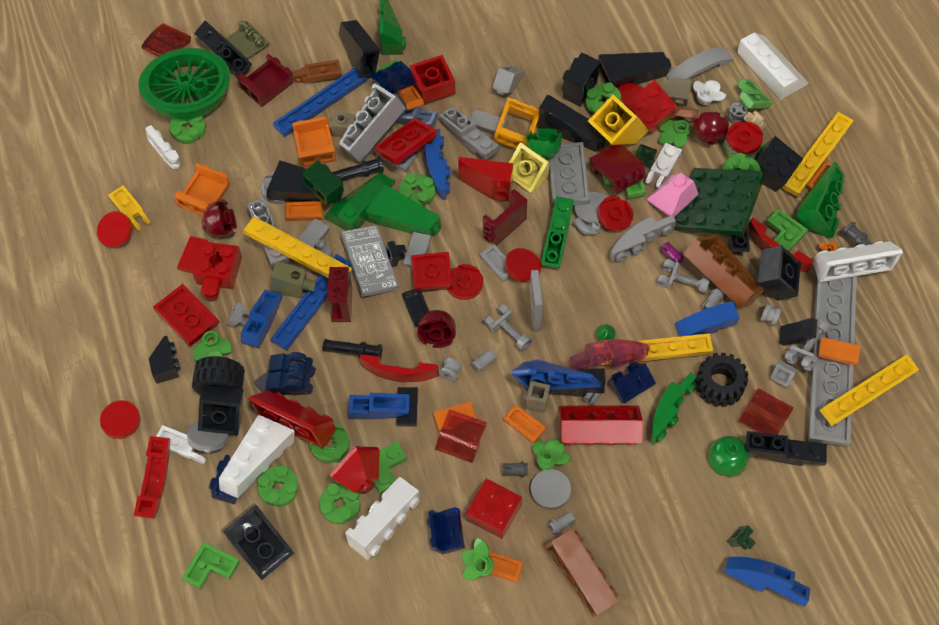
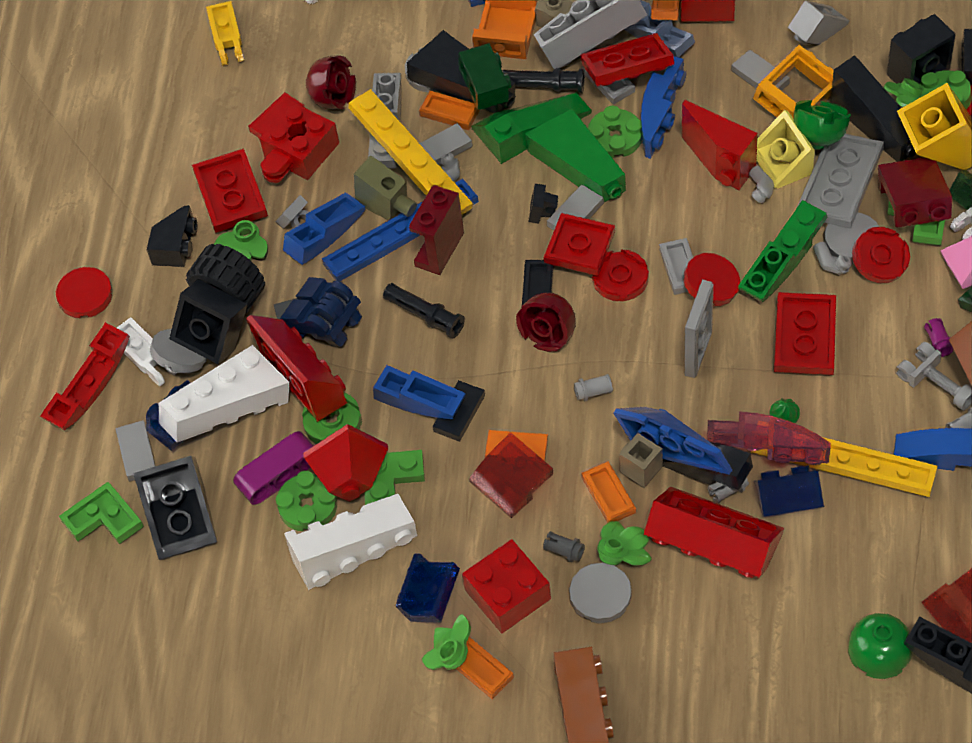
camera: 30 degrees right, 5 degrees down
red tile [97,211,133,248] -> none
orange panel [174,163,230,216] -> none
bright green plate [257,465,299,507] -> none
light grey tile [341,225,399,297] -> none
red slope [360,354,439,383] -> none
light grey slope [439,106,500,160] -> none
light grey wheel [439,358,462,381] -> none
dark red panel [483,189,528,246] -> none
light grey bar [483,304,532,351] -> none
light grey pin [548,512,576,534] -> none
light grey slope [610,215,676,264] -> none
green slope [650,372,697,446] -> none
black tyre [695,352,749,407] -> none
none -> light grey tile [115,420,156,482]
none -> magenta beam [233,431,314,505]
none -> light grey arm [749,165,774,203]
none -> red plate [774,292,837,375]
none -> bright green plate [884,78,924,107]

